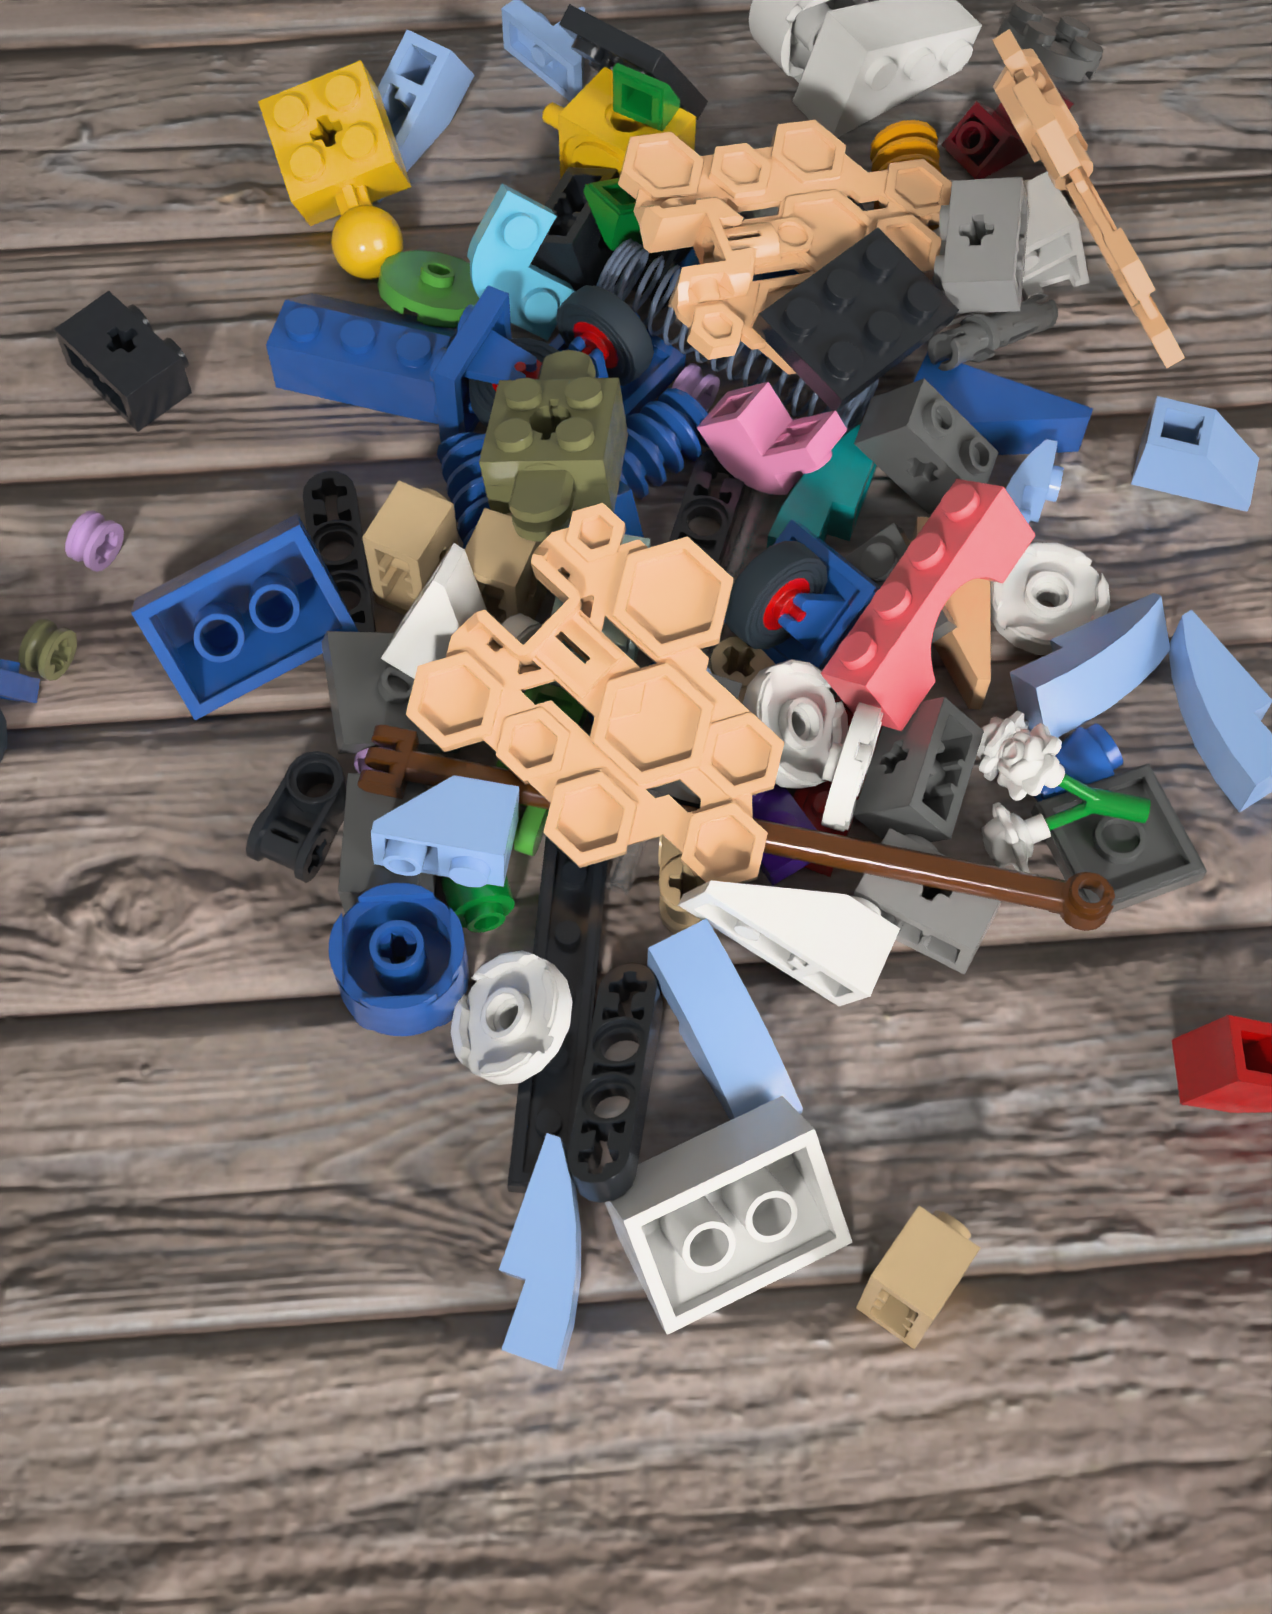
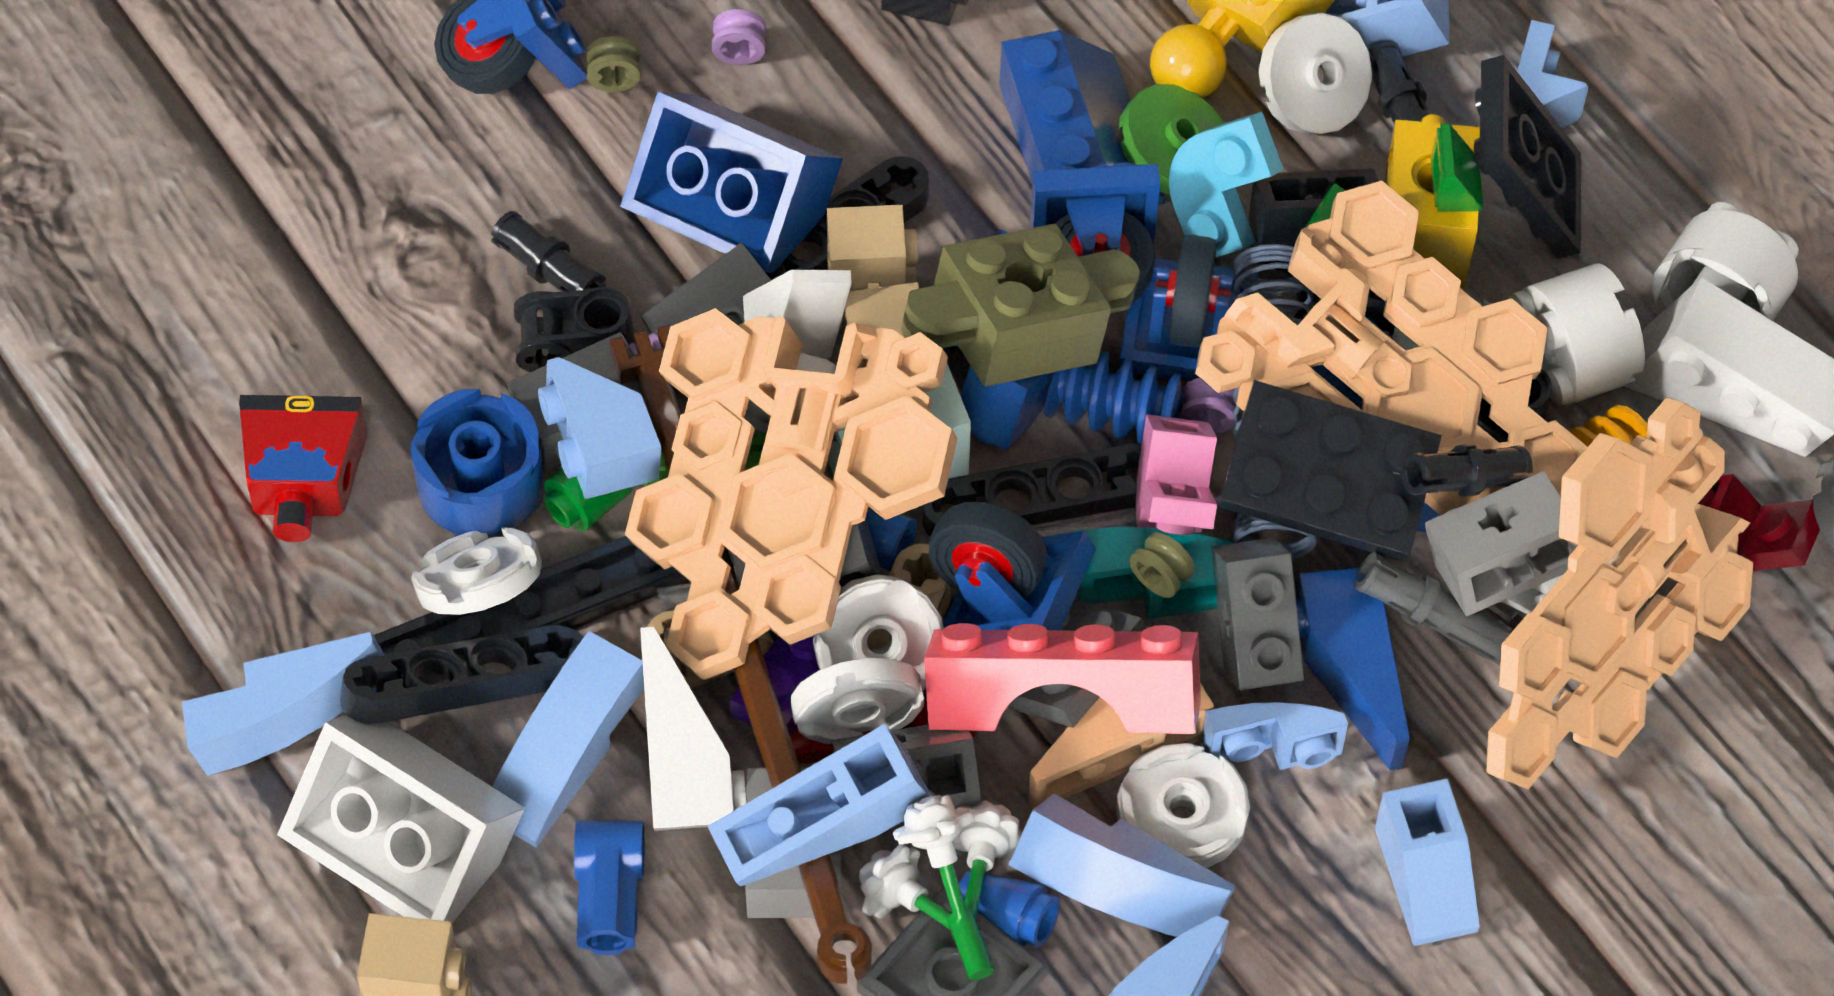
camera: 60 degrees right, 5 degrees down
none -> red torso [239,395,367,542]
none -> black pin [491,211,606,292]
none -> blue piece [574,820,645,955]
none -> light blue slope [708,724,931,887]
none -> olive bush [1129,532,1195,598]
none -> white plate [1258,13,1372,134]
none -> black pin [1369,41,1430,124]
none -> black pin [1401,444,1533,497]
none -> white brick [1509,263,1645,407]

